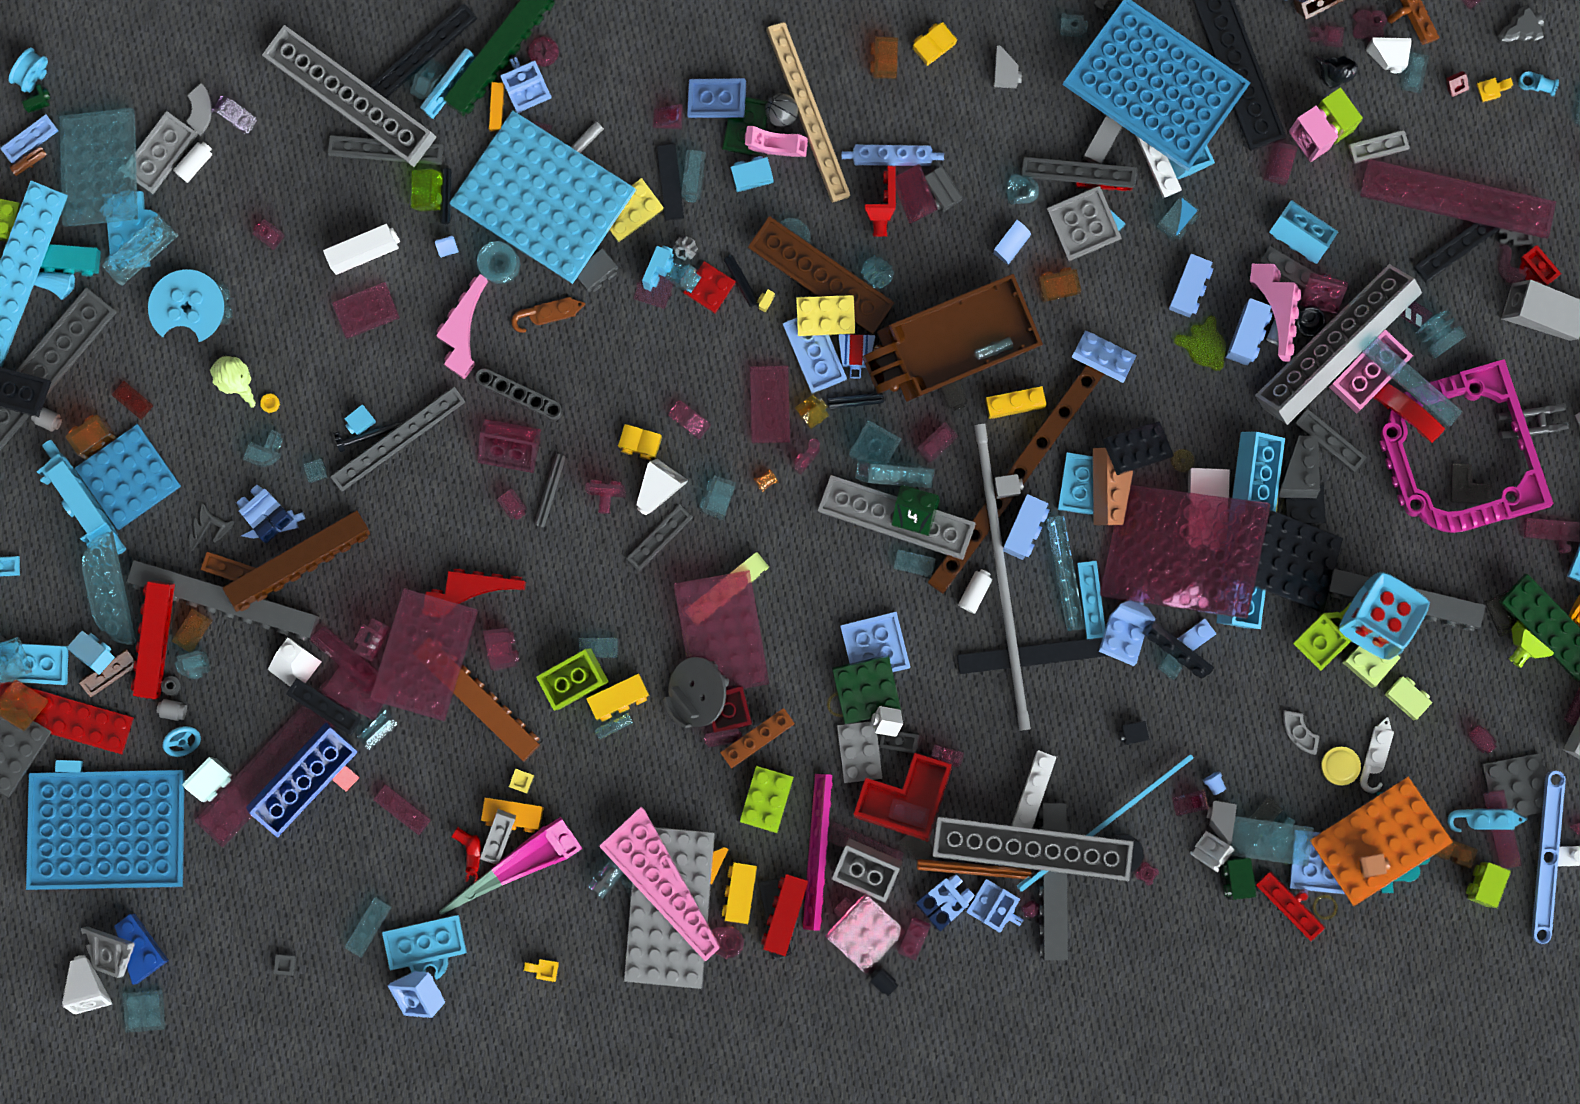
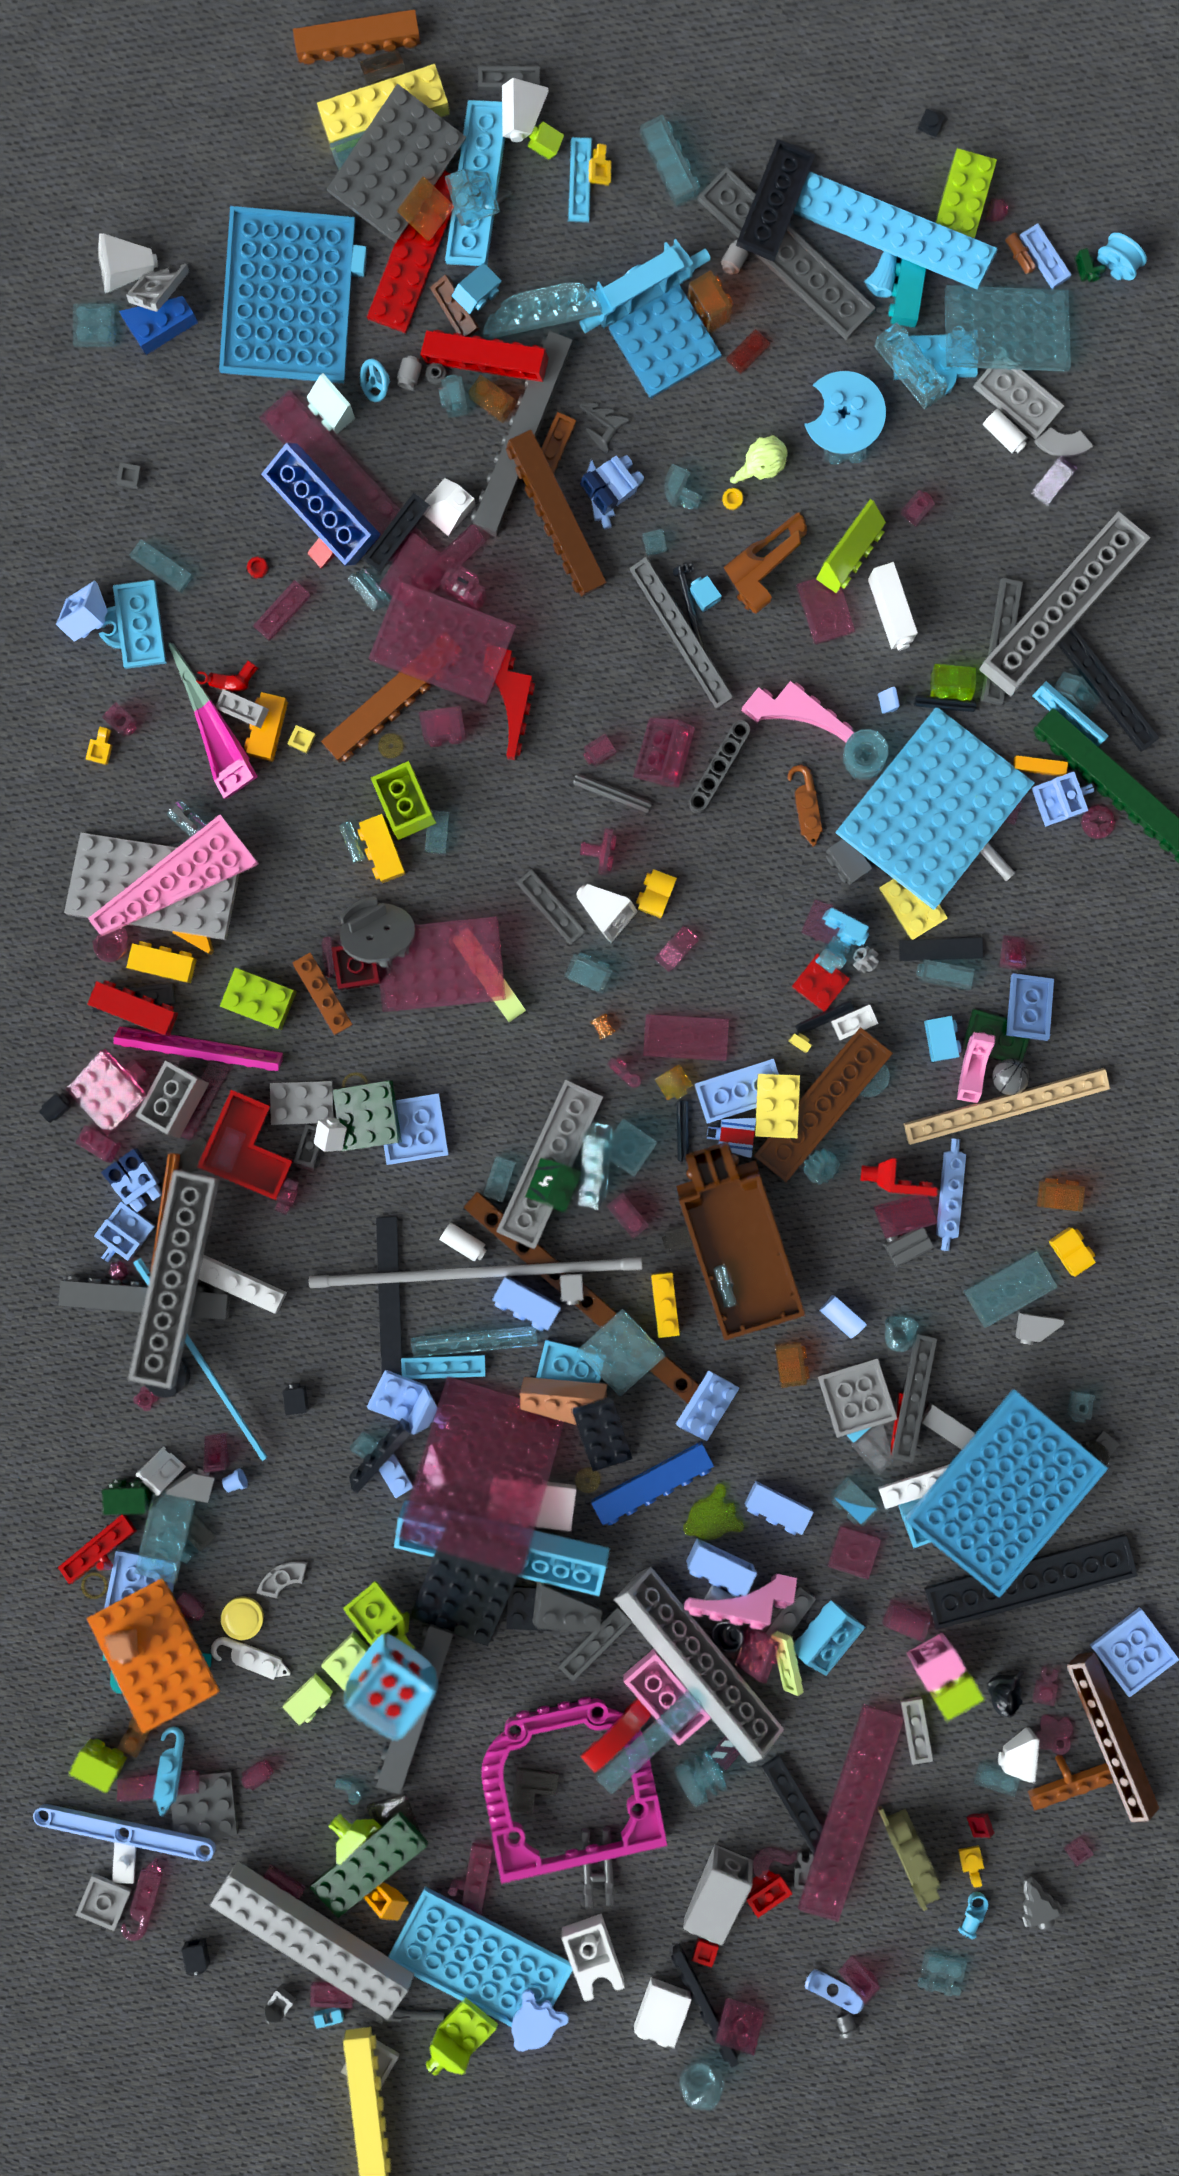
camera: 90 degrees right, 5 degrees up
none -> clear pink brick [102,702,138,737]
none -> clear pink brick [176,1592,206,1623]
none -> red tile [247,557,268,578]
none -> clear light blue arm [335,1778,361,1805]
none -> clear yellow wheel [378,734,403,759]
none -> clear light blue plate [577,1309,666,1397]
none -> blue brick [591,1441,714,1525]
none -> dark orange panel [723,513,807,614]
none -> yellowish green plate [771,1631,804,1696]
none -> lime slope [816,499,886,593]
none -> clear pink plate [828,1525,881,1579]
none -> white plate [831,1005,878,1041]
none -> clear wing [850,1424,893,1475]
none -> olive brick [877,1806,941,1911]
none -> clear light blue plate [963,1251,1057,1328]

